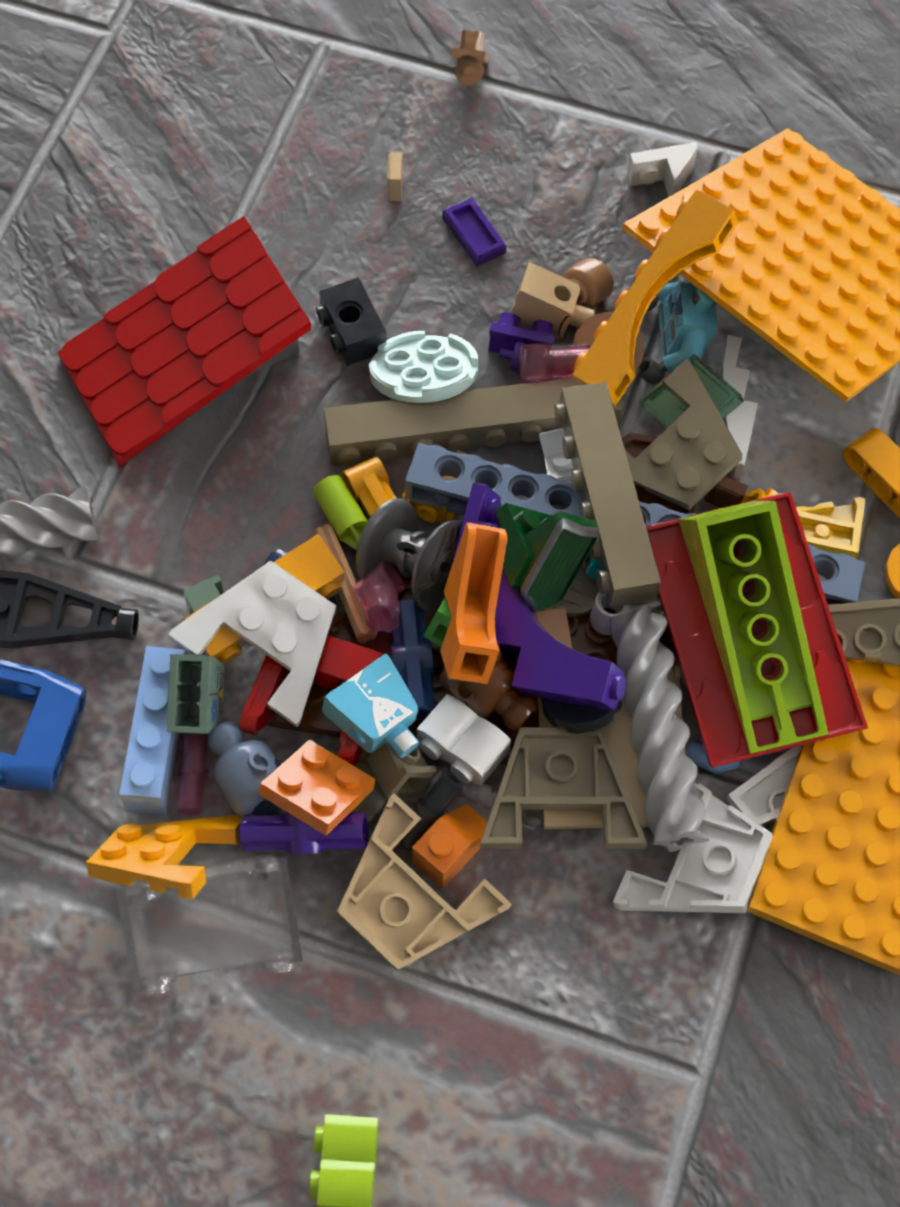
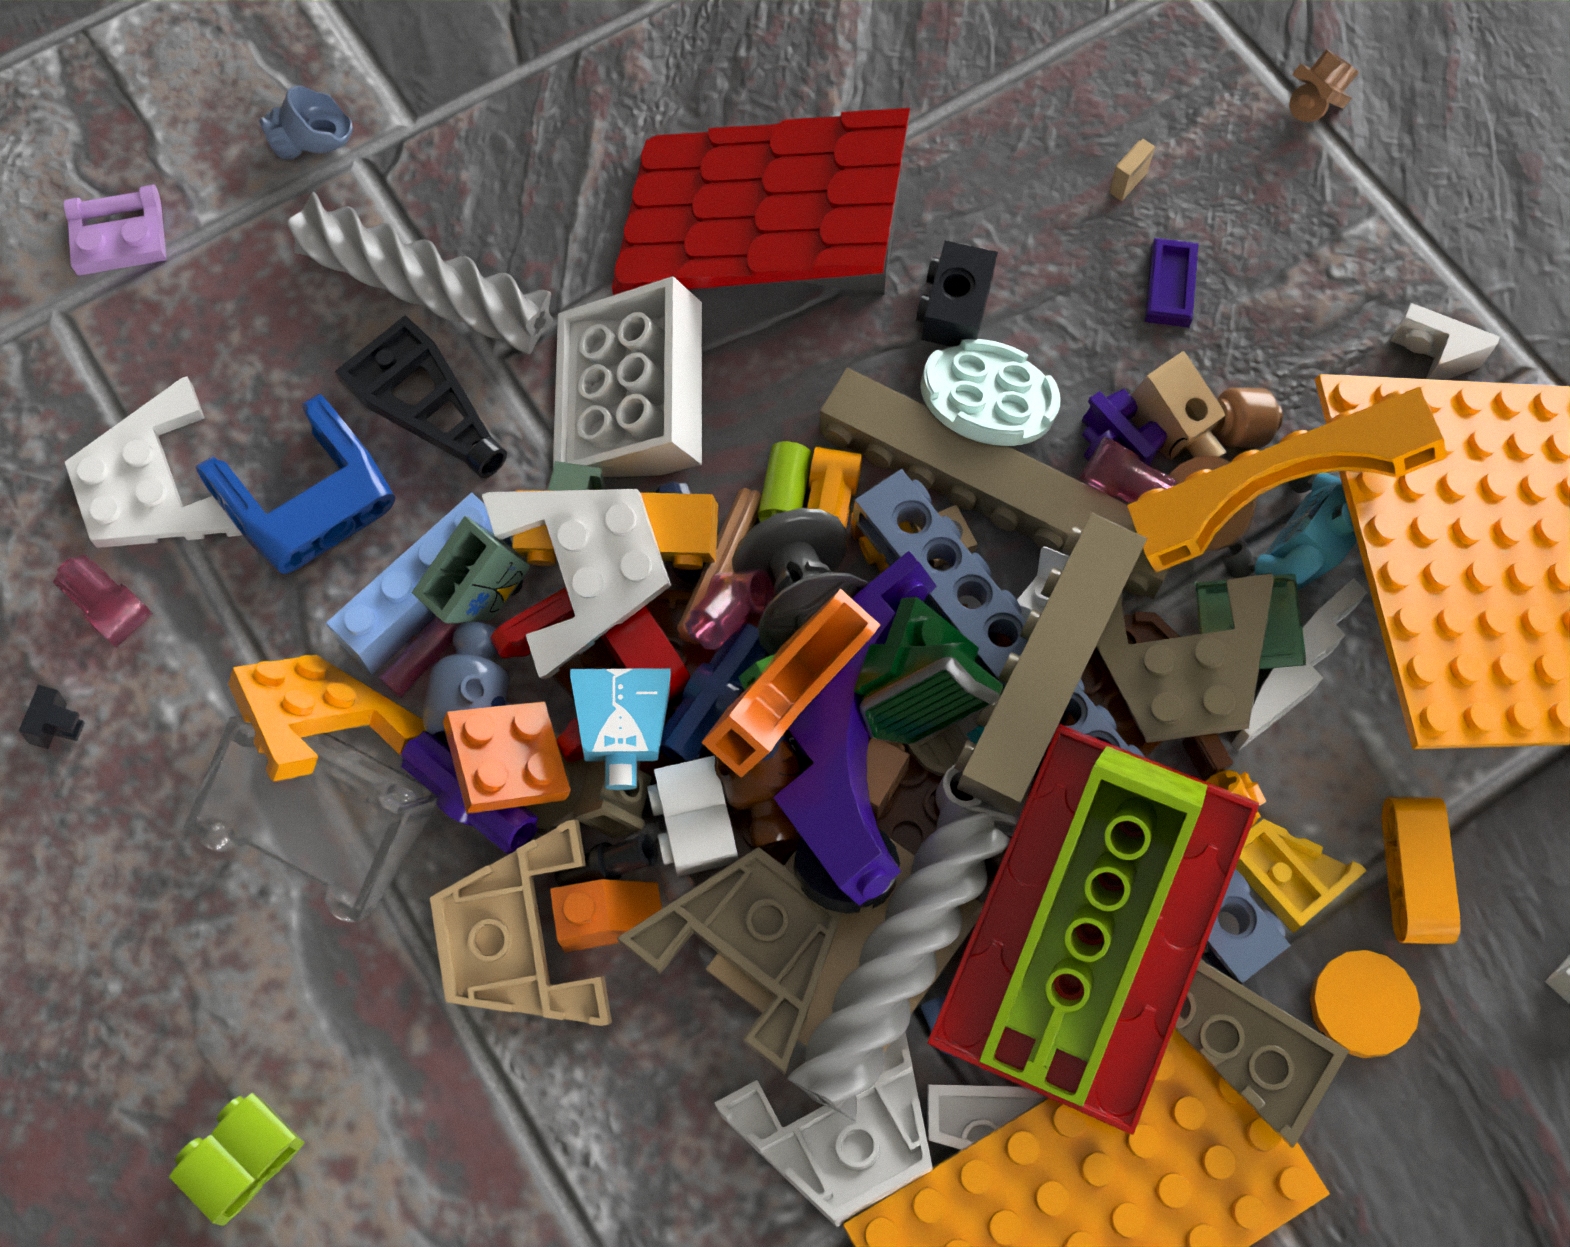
camera: 40 degrees right, 5 degrees up
none -> white slope [553,276,702,477]

